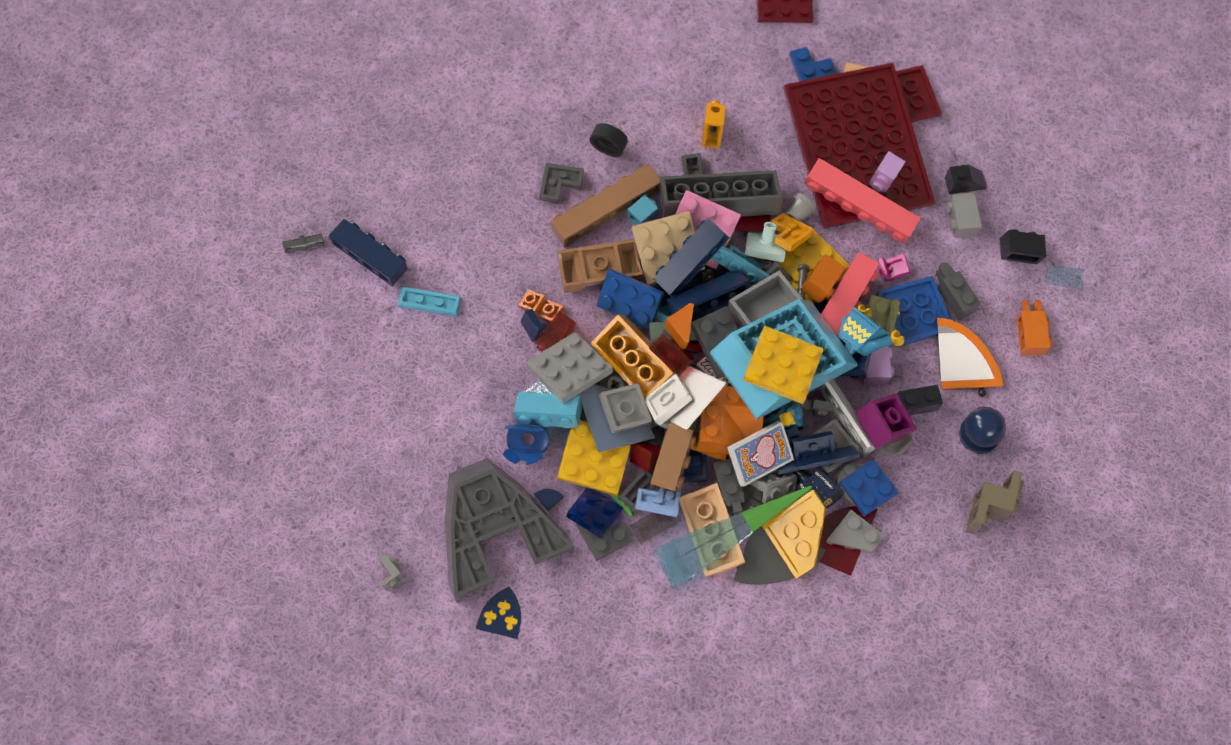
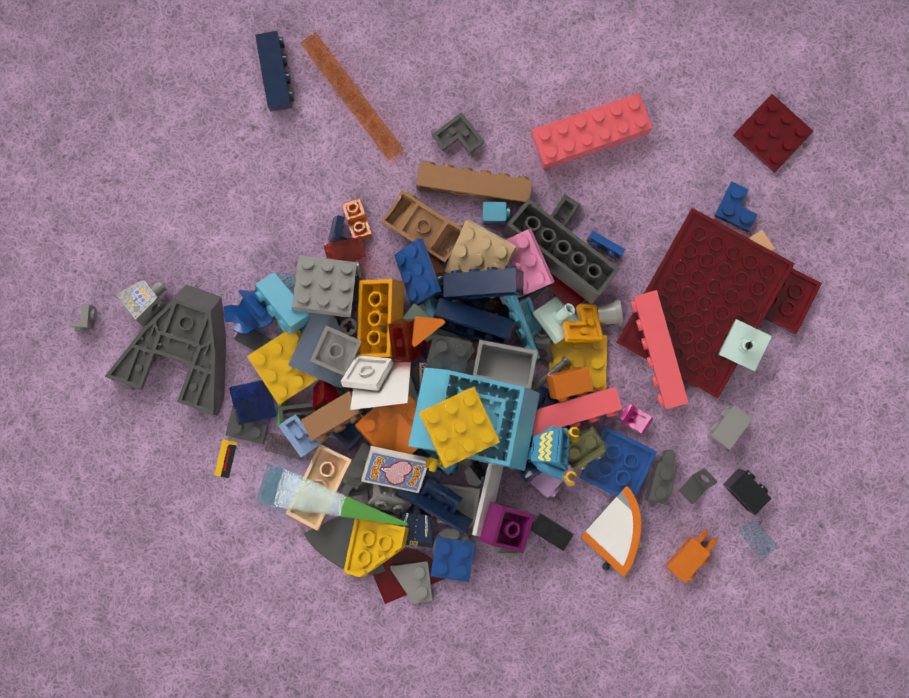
camera: 50 degrees right, 15 degrees up
dark grey pin [282,233,324,254] -> none
medium azure tile [398,287,461,317] -> none
dark blue sticker [476,586,522,639] -> none
dark blue tile [534,489,564,511] -> none
black tyre [589,123,628,157] -> none
light orange torso [701,100,726,149] -> none
lavender brick [868,151,906,194] -> none
black slope [944,164,987,194] -> none
dark blue tile [959,407,1006,454] -> none
dark tan bracket [965,470,1024,534] -> none
none -> light grey torso [117,280,167,327]
none -> sticker [214,439,237,478]
none -> dark grey slope [234,329,273,351]
none -> clear orange tile [300,32,404,161]
none -> coral brick [531,93,652,170]
none -> blue plate [587,230,626,259]
none -> dark grey bracket [679,468,717,504]
none -> light aqua tile [718,319,772,371]

